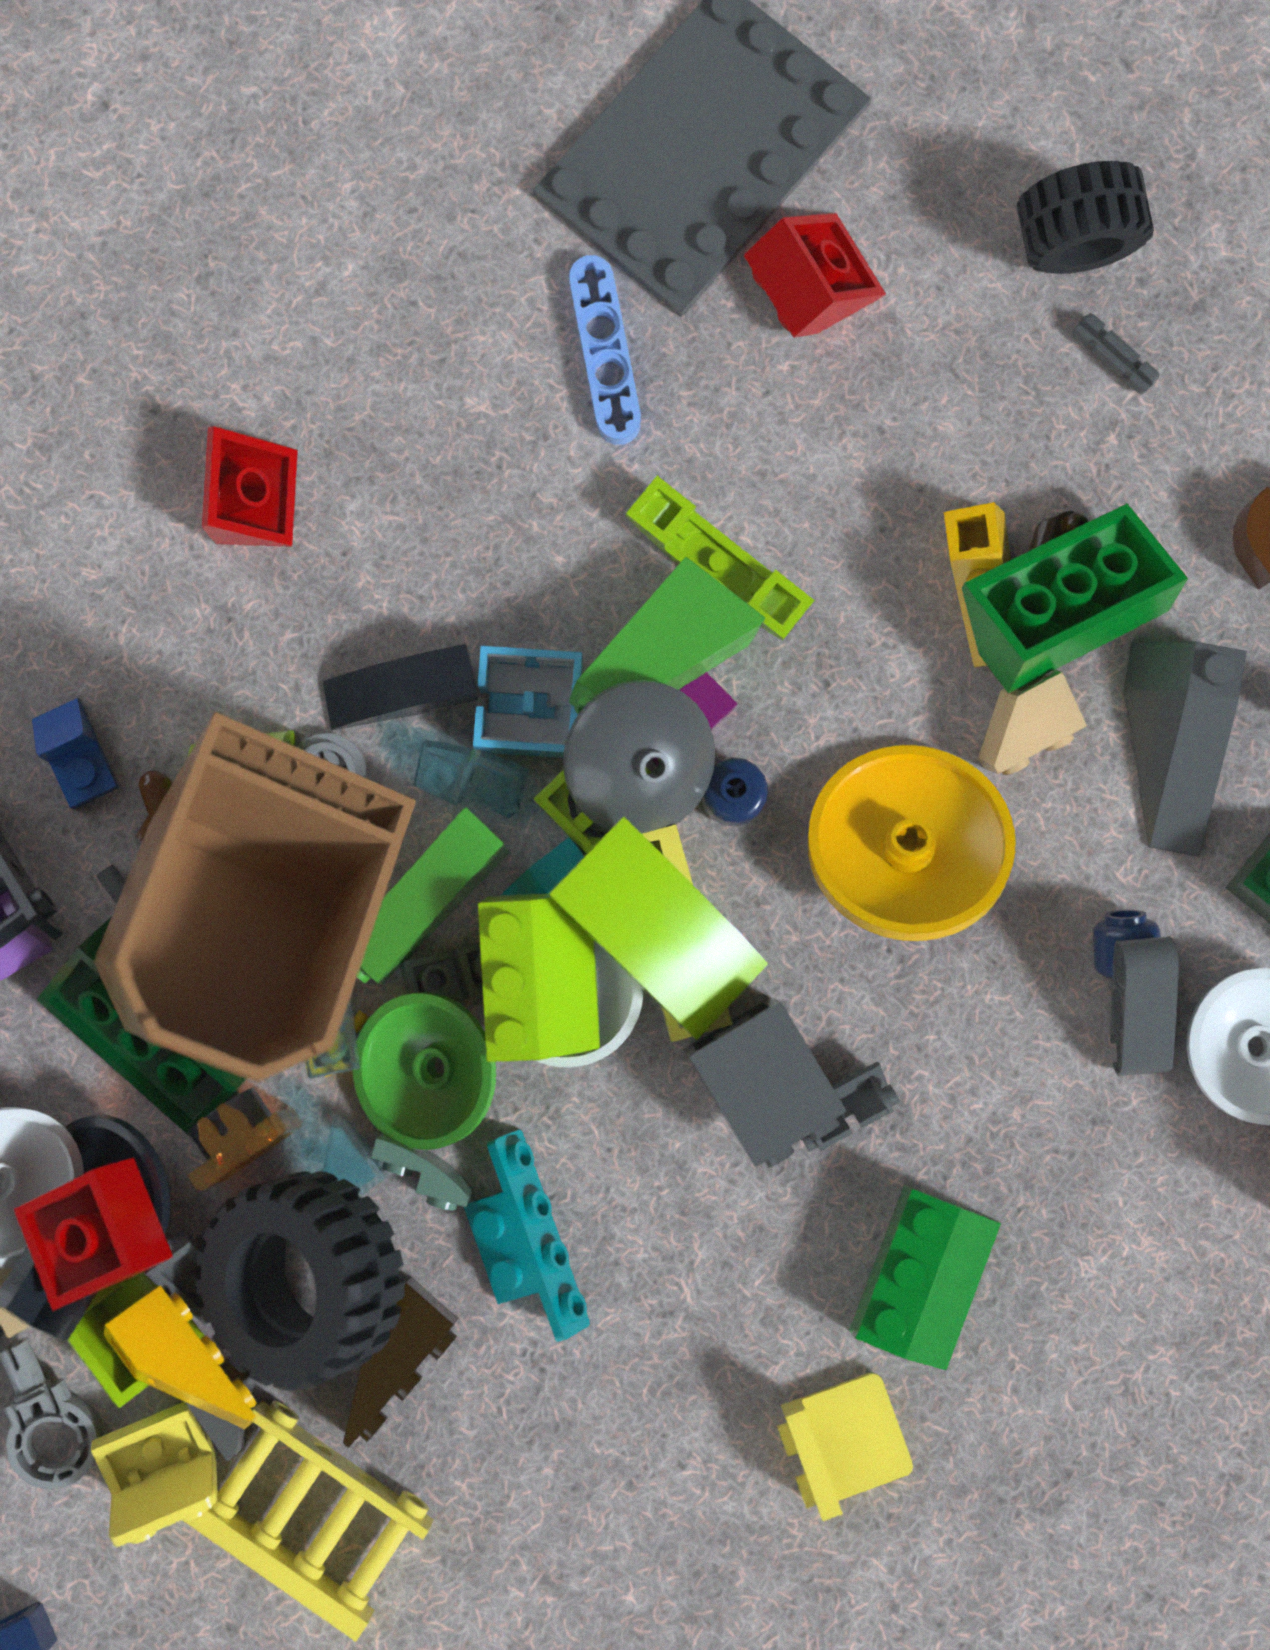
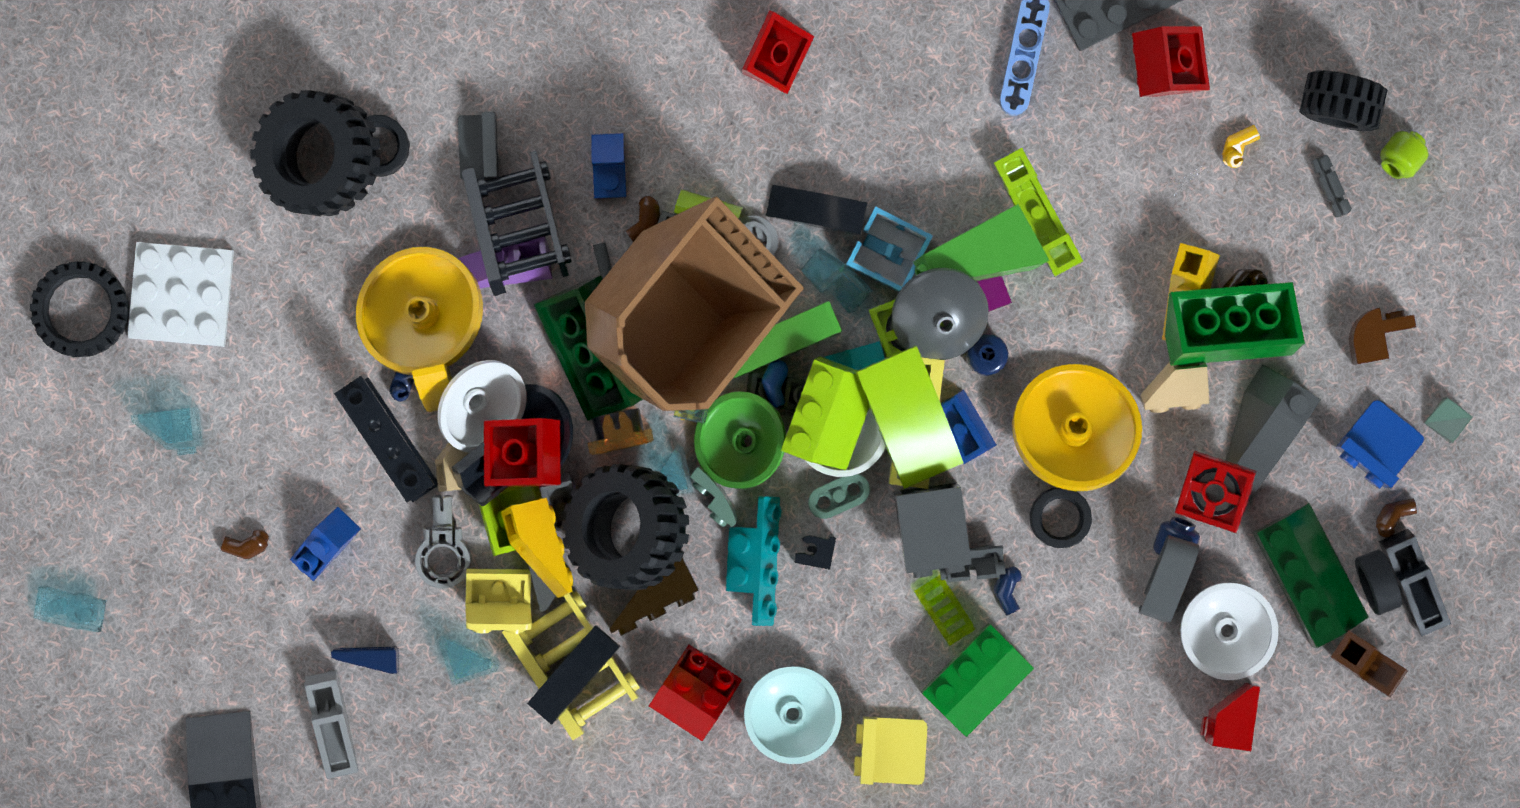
camera: 20 degrees right, 5 degrees up
none -> clear light blue slope [438,635,501,686]
none -> black slope [527,625,621,725]
none -> red slope [648,644,743,741]
none -> light aqua dish [744,666,842,764]
none -> blue arm [762,360,788,407]
none -> black hinge [794,535,836,570]
none -> sand green plate [808,474,870,519]
none -> clear neon green slope [914,574,976,646]
none -> blue slope [941,390,997,464]
none -> dark blue arm [994,566,1022,616]
none -> black tyre [1029,488,1092,548]
none -> red piece [1175,451,1257,533]
none -> yellow arm [1222,125,1260,168]
none -> lime head [1380,131,1429,179]

